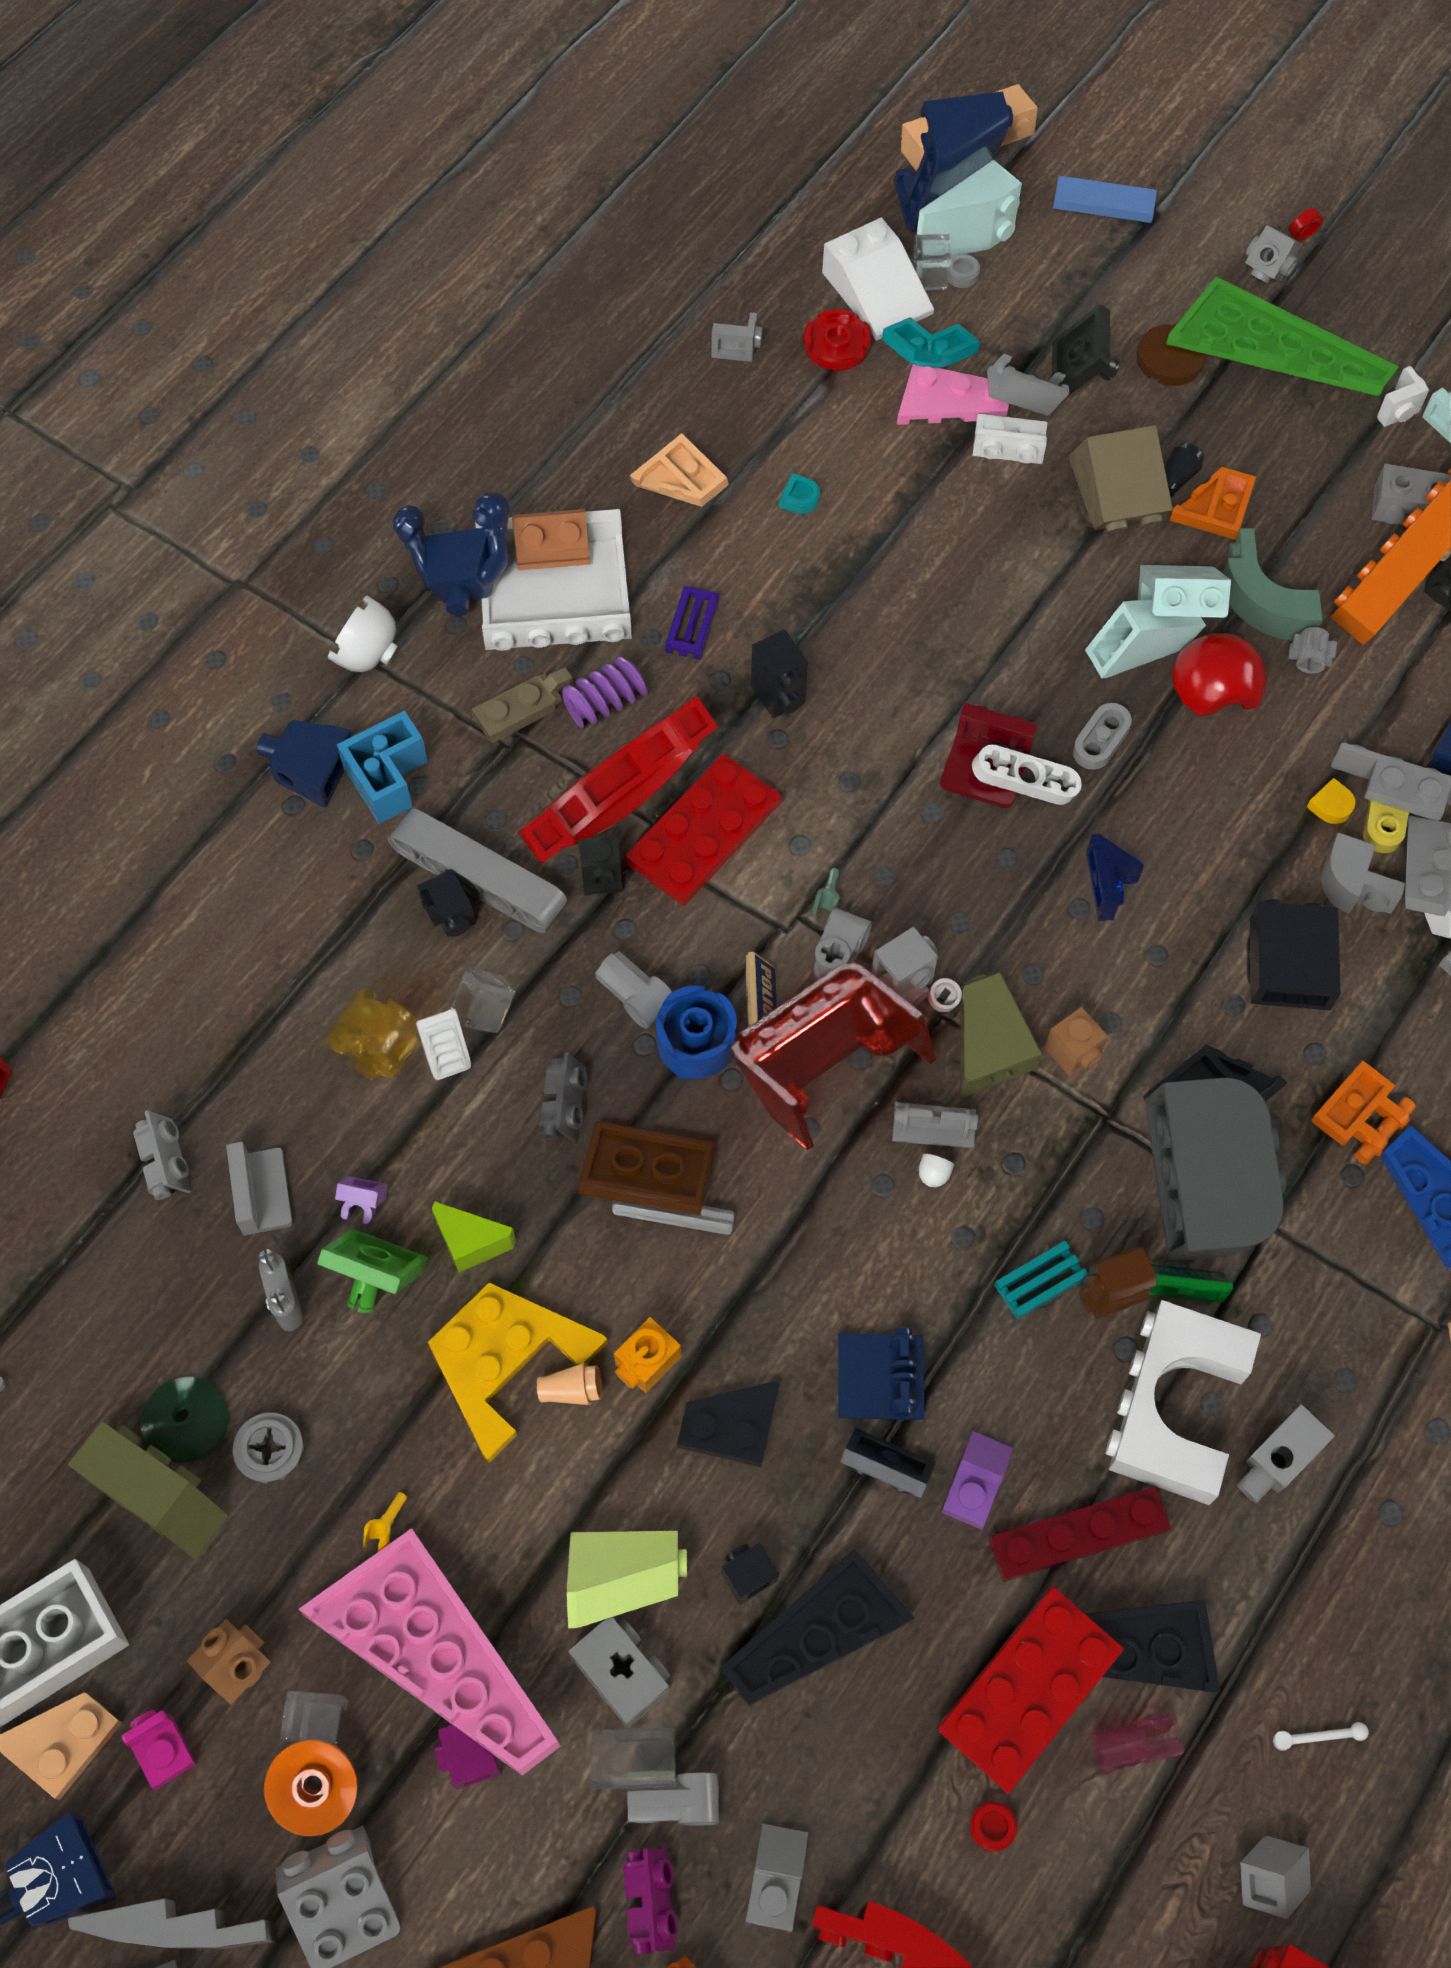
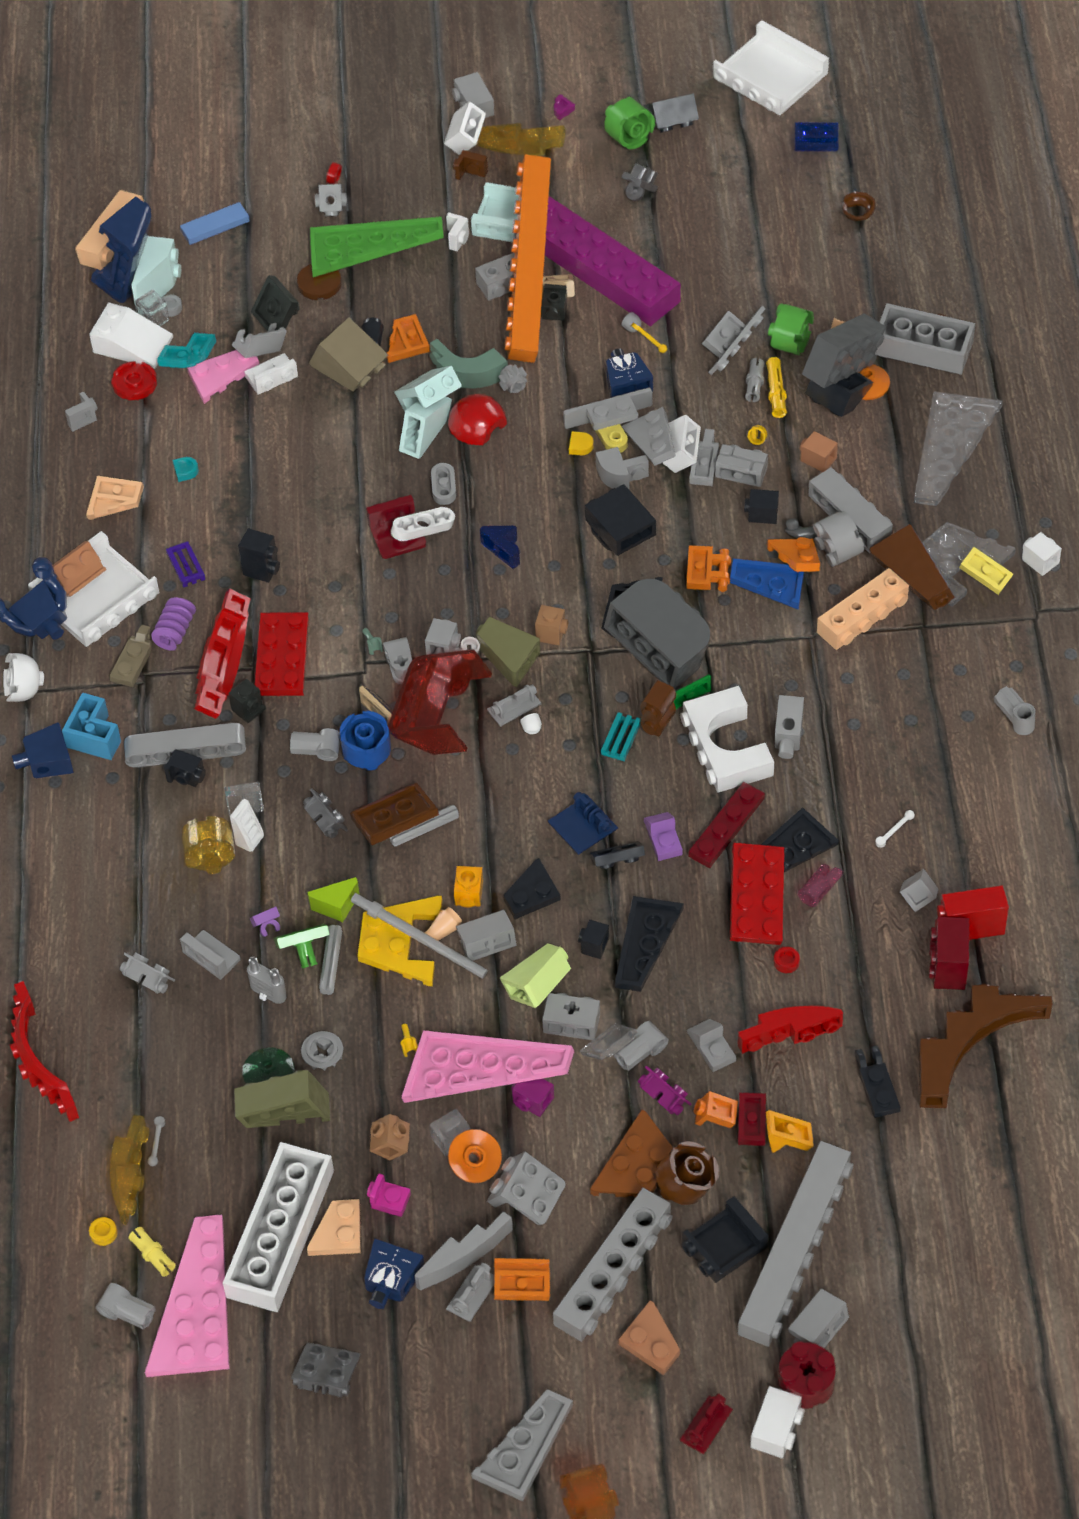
camera: 35 degrees left, 10 degrees down
none -> light grey axle [319,925,342,995]
none -> light grey bar [351,893,488,979]
none -> light grey hinge [456,910,517,961]

